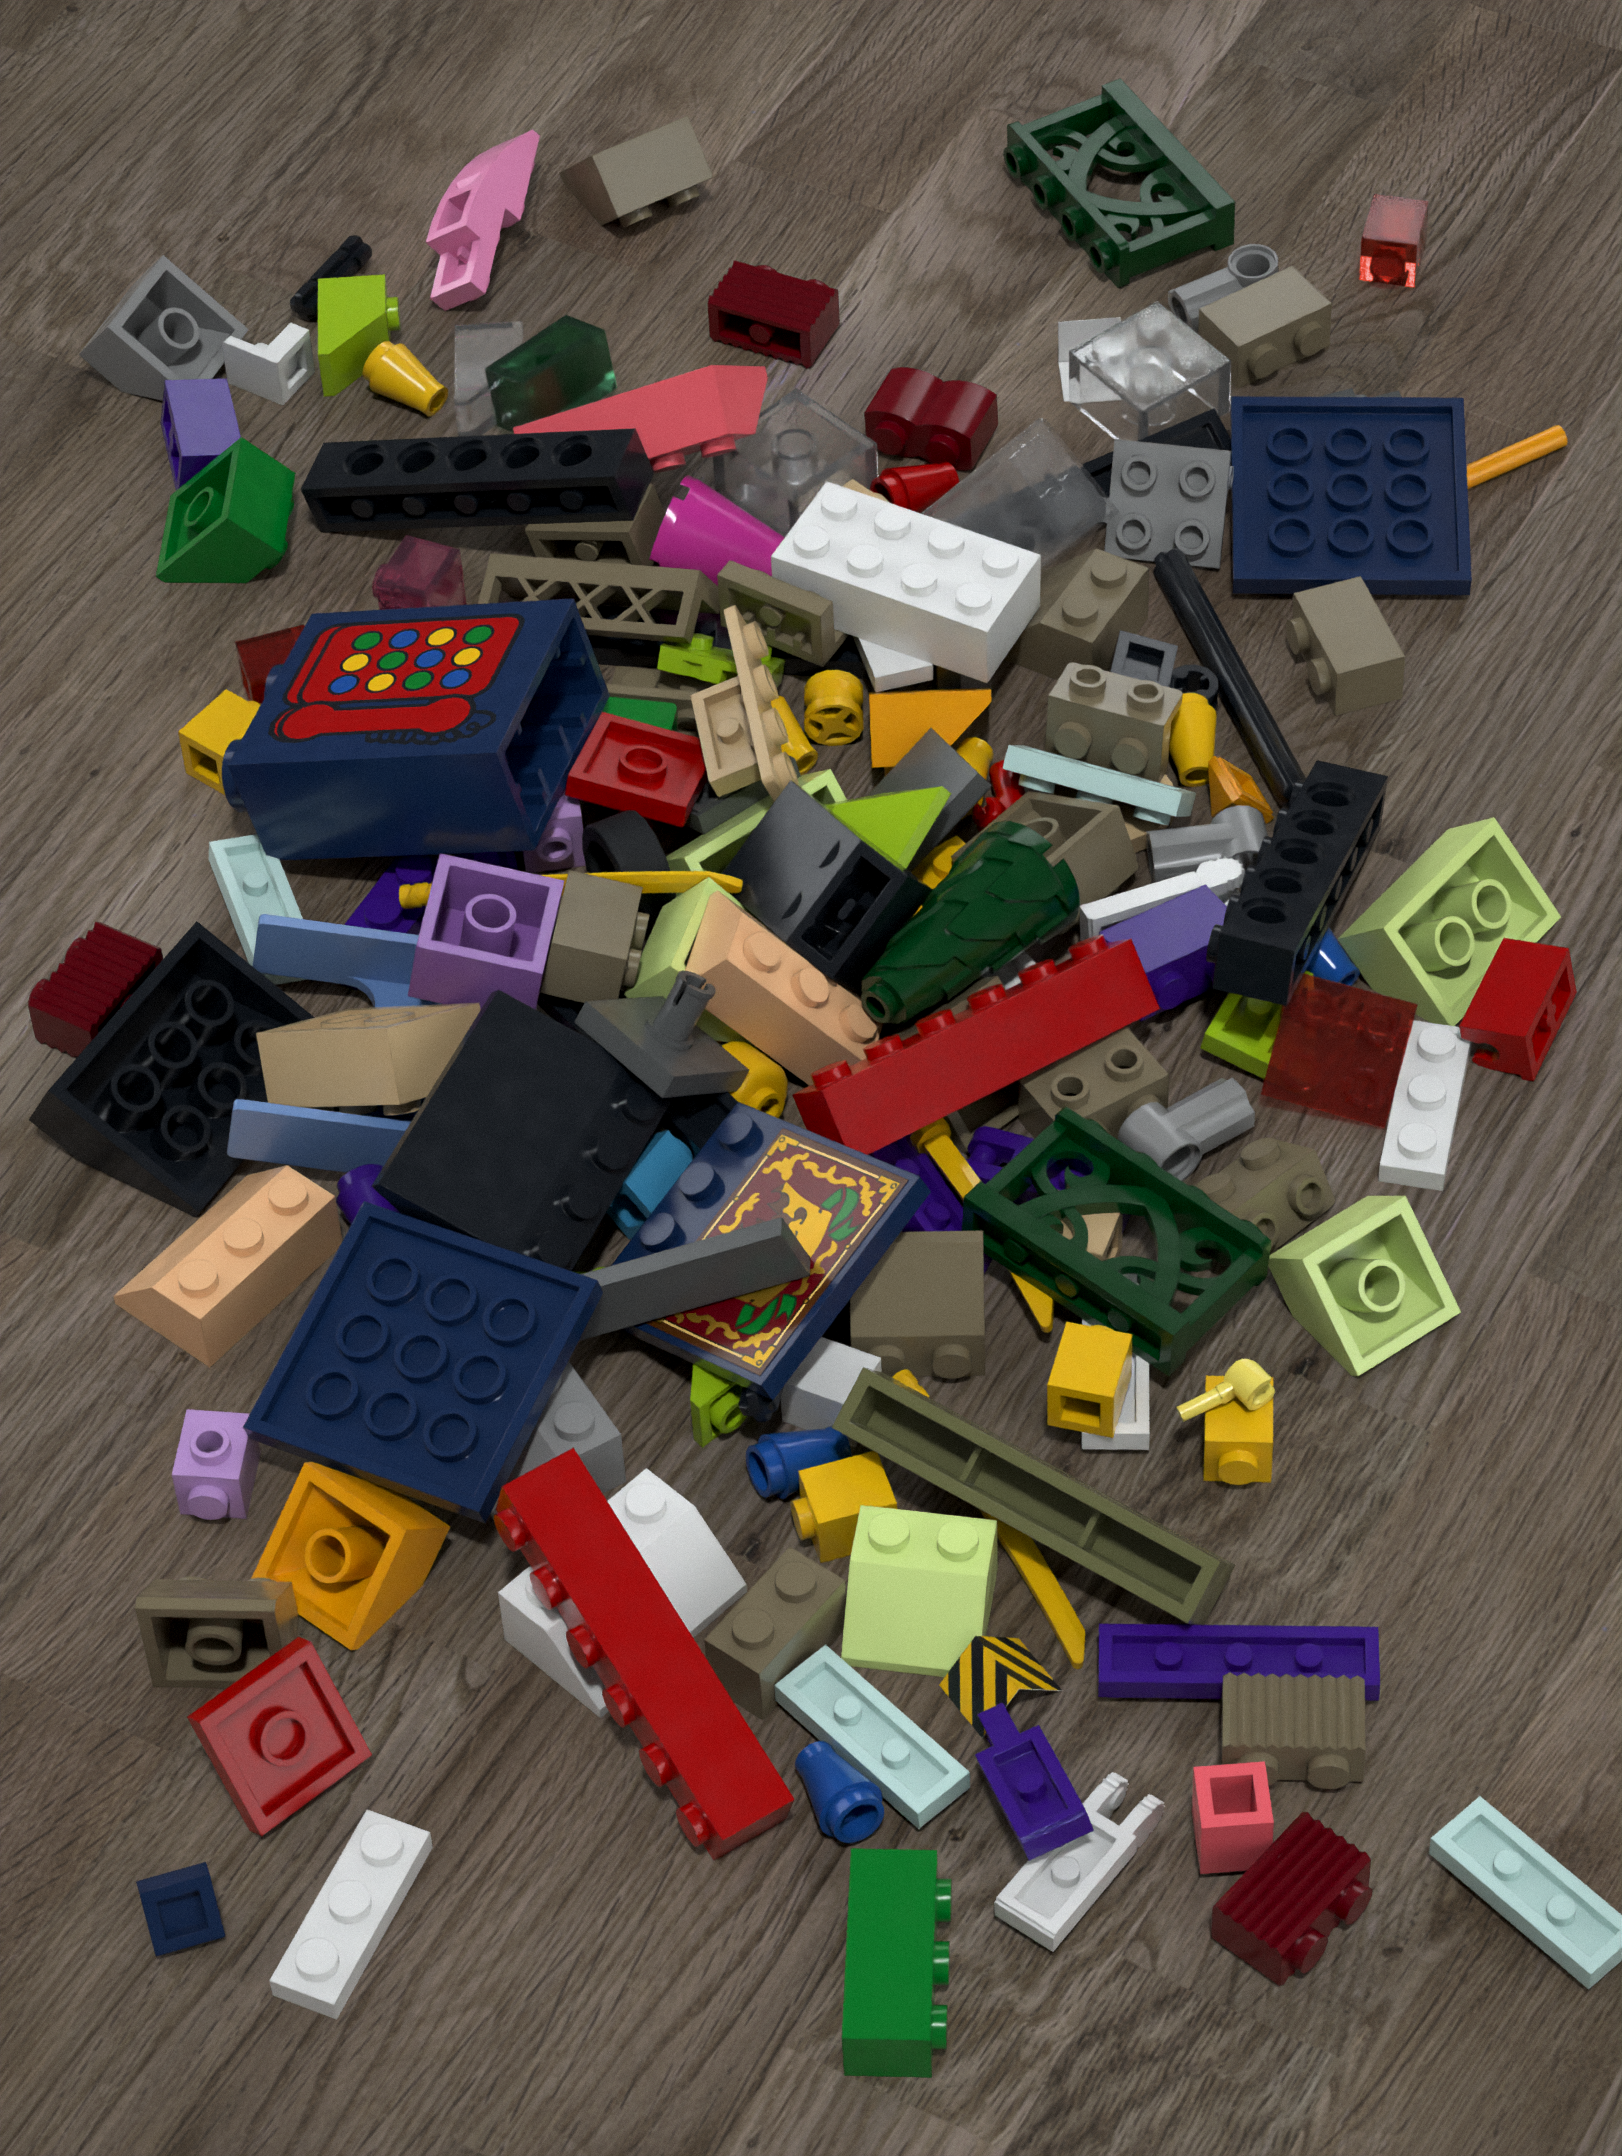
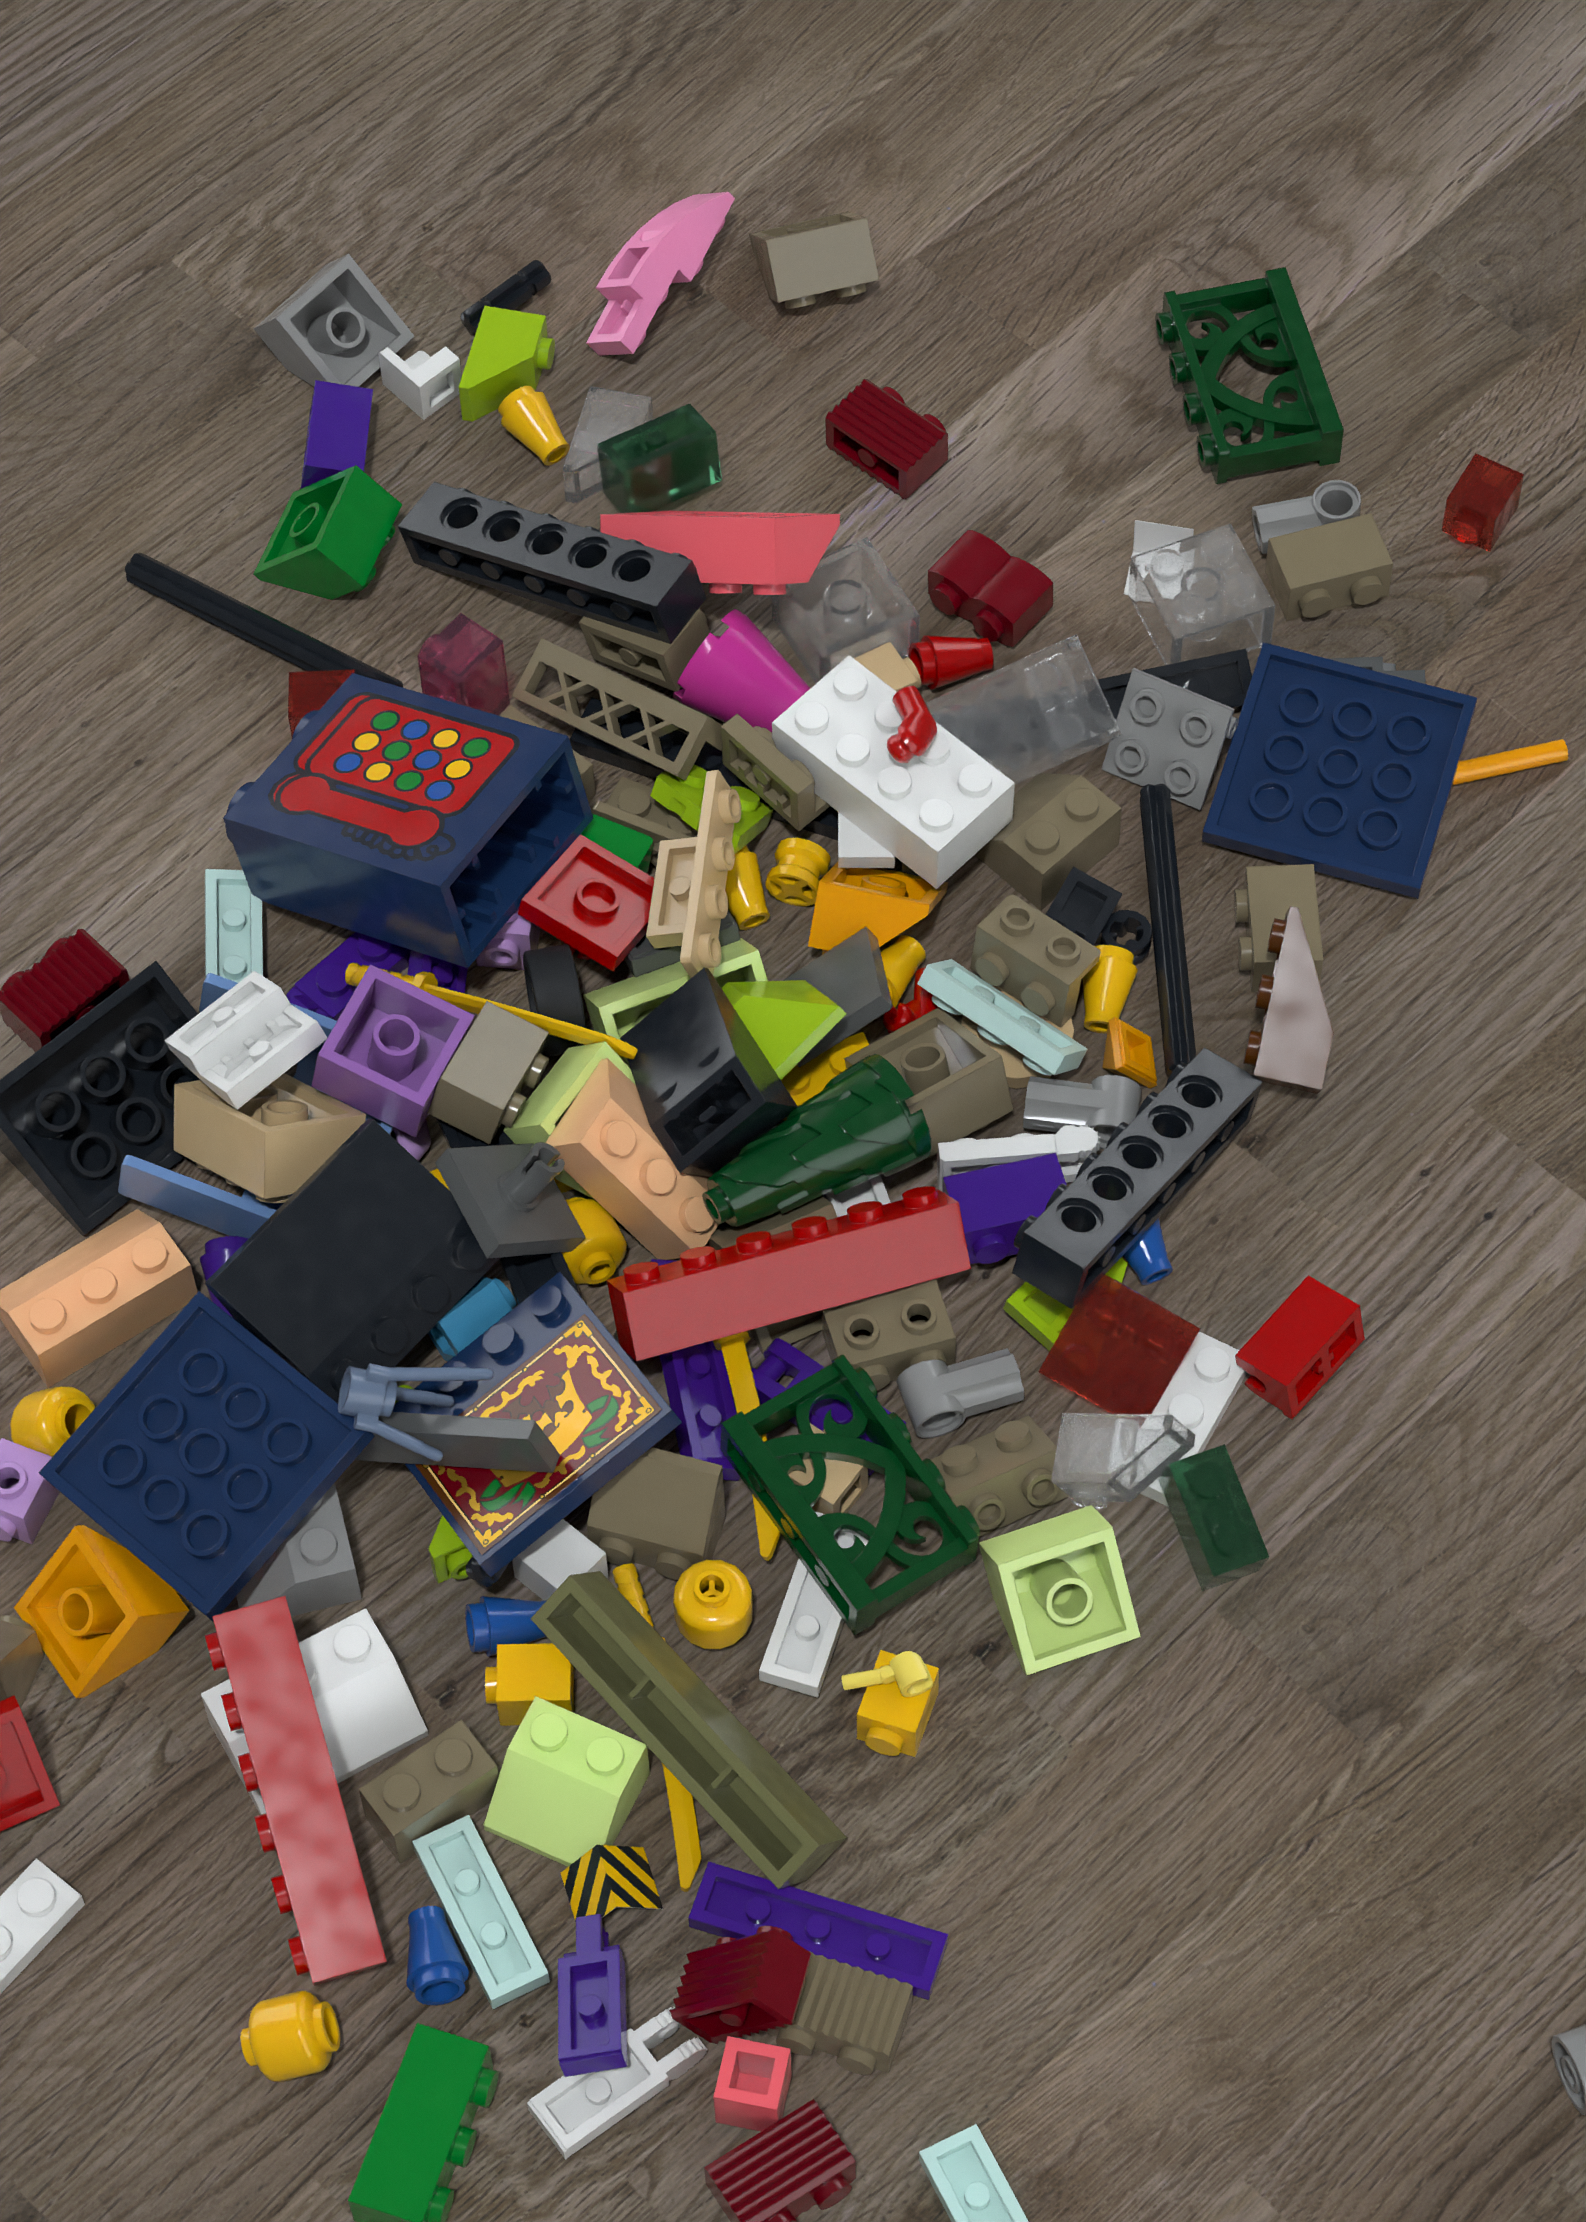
camera: 15 degrees right, 10 degrees up
yellow brick [178,689,261,795] -> none
yellow brick [1047,1321,1132,1438] -> none
yellowish green slope [1338,817,1561,1026] -> none
none -> yellow head [10,1387,95,1457]
none -> black axle [124,553,403,687]
none -> white slope [164,971,327,1110]
none -> yellow head [240,1991,340,2082]
none -> sand blue plant [338,1363,494,1462]
none -> dark red brick [669,1926,812,2044]
none -> yellow head [673,1560,753,1649]
none -> red arm [887,686,937,764]
none -> clear slope [1051,1413,1196,1509]
none -> clear green brick [1158,1444,1269,1591]
none -> slope [1243,906,1334,1094]

